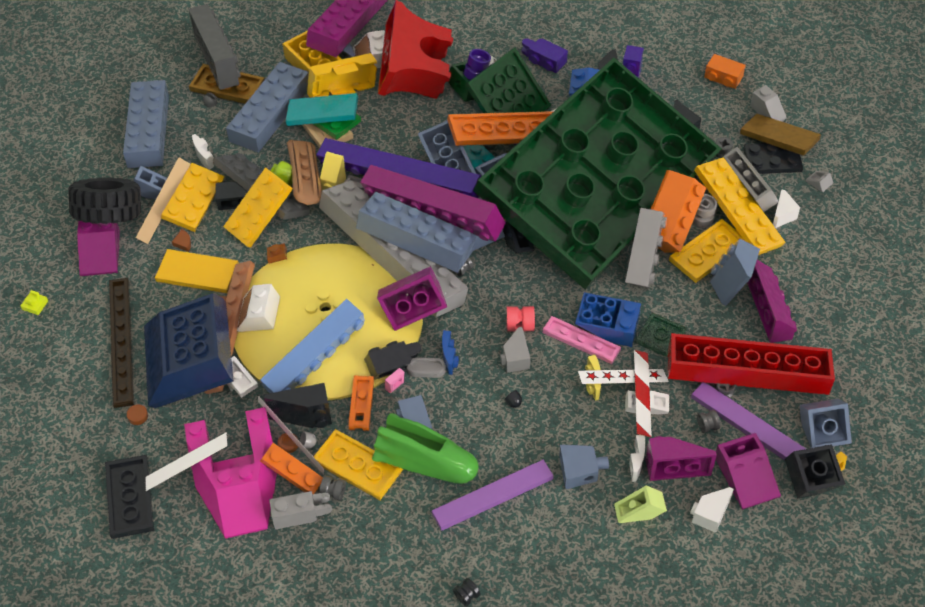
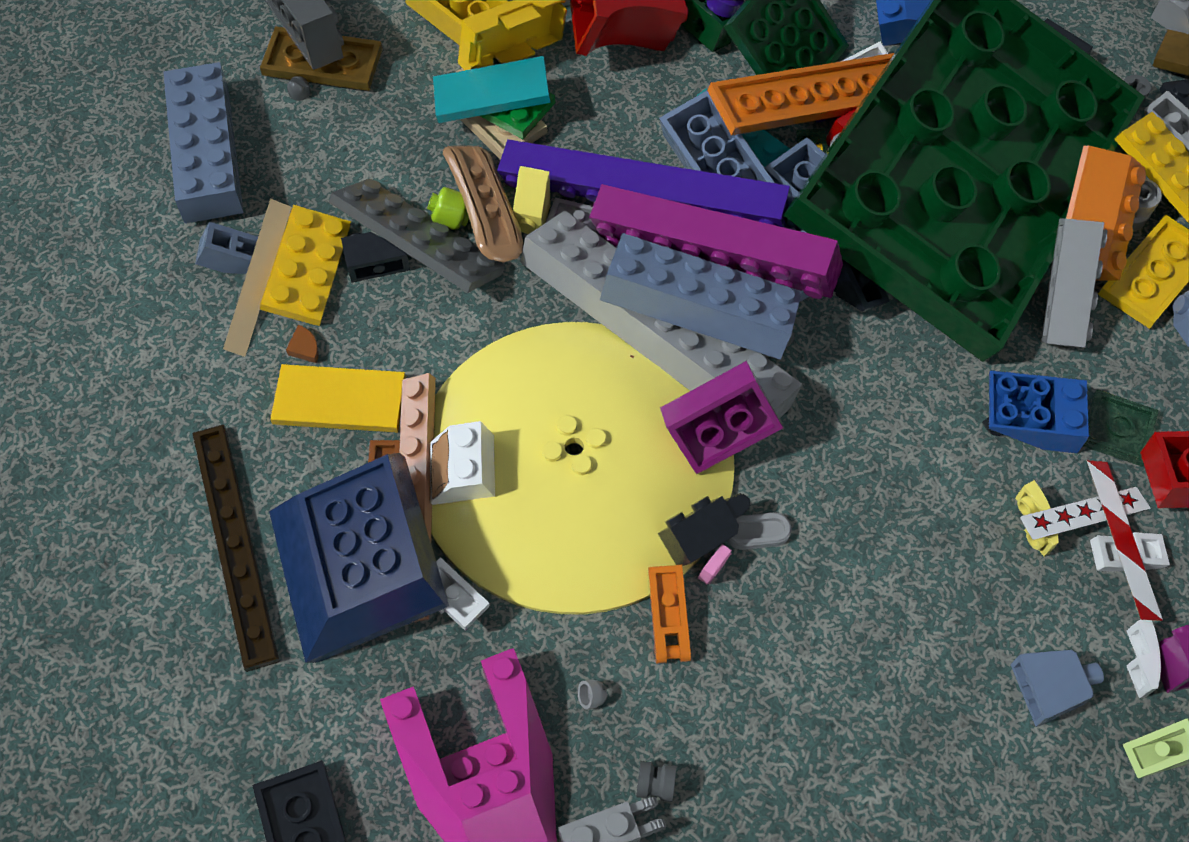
camera: 10 degrees left, 10 degrees up
neon yellow tile [21,290,48,315] -> none
black tyre [68,177,141,224] -> none
magenta slope [77,221,120,276] -> none
dark orange tile [127,404,148,425] -> none
white sticker [146,433,227,491] -> none
white slope [192,134,214,170] -> none
yellow plate [223,167,293,248] -> none
sand blue brick [226,62,309,153] -> none
white sticker [258,396,324,474] -> none
medium blue brick [260,299,365,393] -> none
orange plate [260,443,323,495] -> none
black slope [263,383,332,428] -> none
dark orange plate [267,243,287,264] -> none
dark orange tile [278,433,298,453] -> none
yellow tile [313,429,403,500] -> none
bright green piece [372,413,479,484] -> none
sand blue slope [395,395,433,430] -> none
medium lavender tile [432,460,553,531] -> none
blue slope [442,330,459,375] -> none
light grey slope [500,327,531,373] -> none
black hinge [505,390,522,408] -> none
coral wheel [507,306,535,332] -> none
bright pink tile [542,316,621,364] -> none

